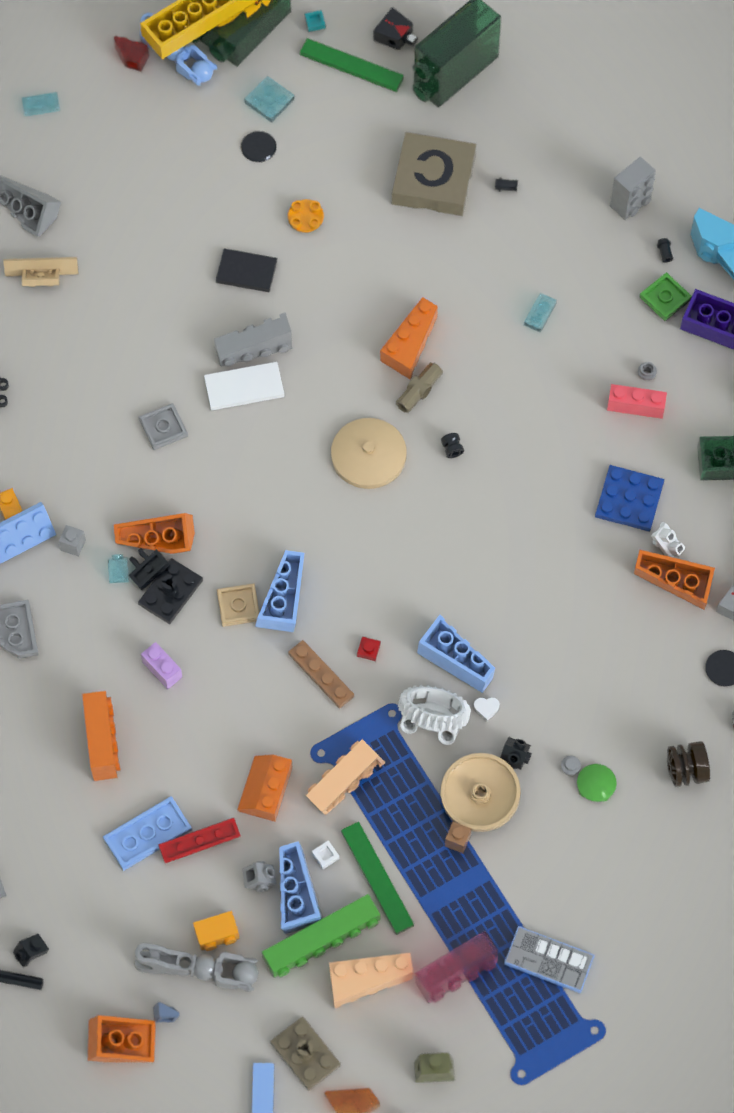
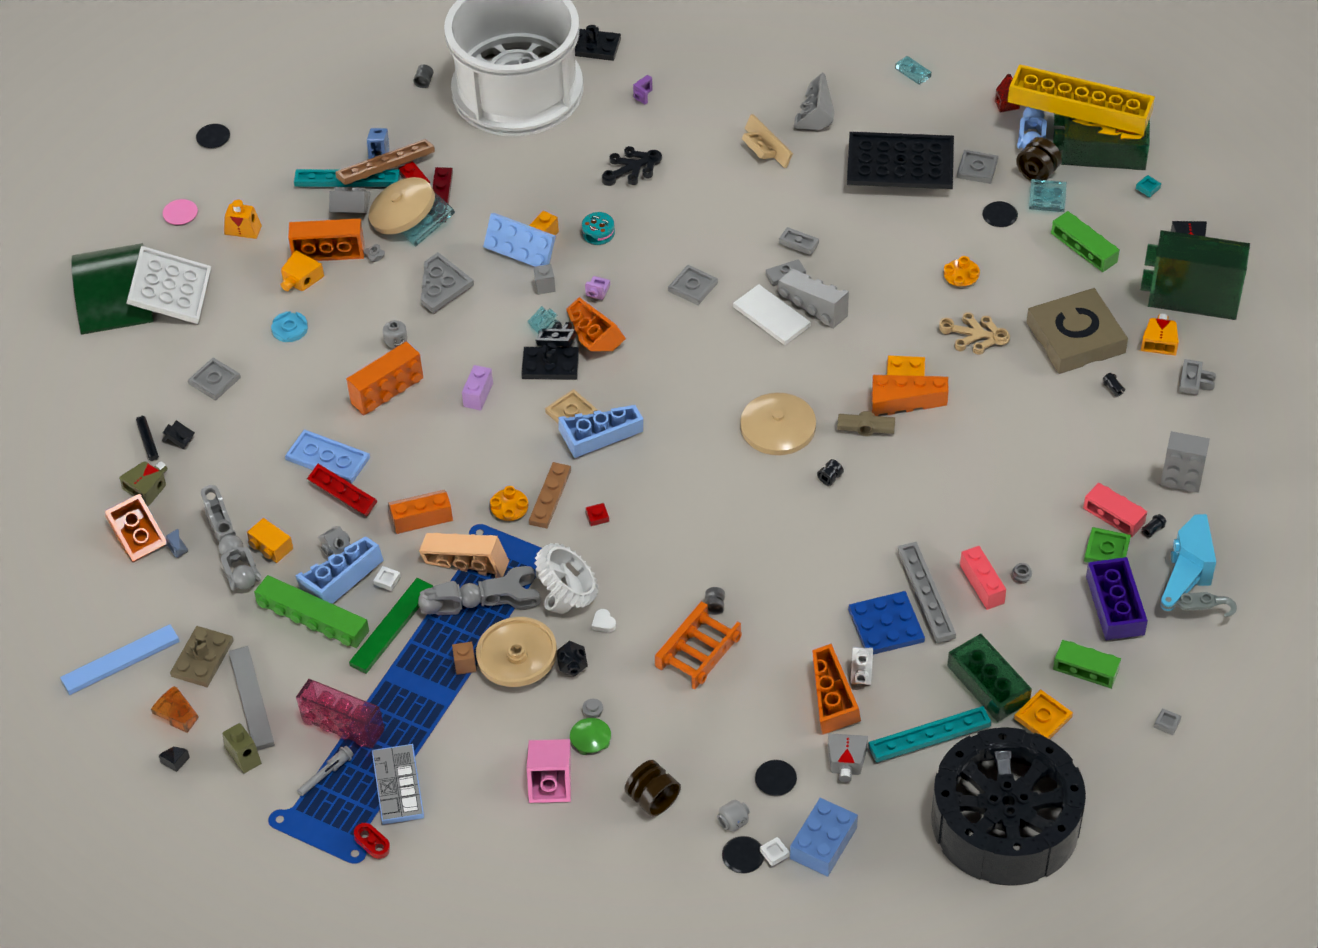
camera: 60 degrees right, 15 degrees down
black tile [216,249,278,293] -> none
green tile [300,38,404,92] -> none
light nougat wedge [329,953,413,1009] -> none
light blue wedge [417,615,495,693] -> none
clear light blue plate [524,293,557,332] -> none
none -> olive torso [119,461,168,506]
none -> light grey tile [229,646,275,750]
none -> light grey pin [297,746,354,796]
none -> red plate [354,823,390,859]
none -> light grey head [383,320,408,347]
none -> light grey piece [418,566,541,615]
none -> light orange dish [490,486,529,521]
none -> bright pink slope [527,739,571,803]
none -> teal head [582,212,615,245]
none -> lavender bracket [585,276,610,300]
none -> orange fence [655,601,742,689]
none -> flat silver wheel [705,587,725,615]
none -> light grey plate [766,259,806,286]
none -> light grey plate [779,227,819,255]
none -> black piece [847,132,954,189]
none -> light orange plate [887,355,925,376]
none -> light grey plate [898,542,956,643]
none -> tan plant [939,312,1010,355]
none -> light grey tile [957,150,998,184]
none -> dark brown wheel [1016,137,1062,183]
none -> bright green brick [1051,211,1120,272]
none -> coral brick [1083,482,1147,537]
none -> light orange torso [1141,314,1179,356]
none -> light grey hinge [1179,359,1216,394]

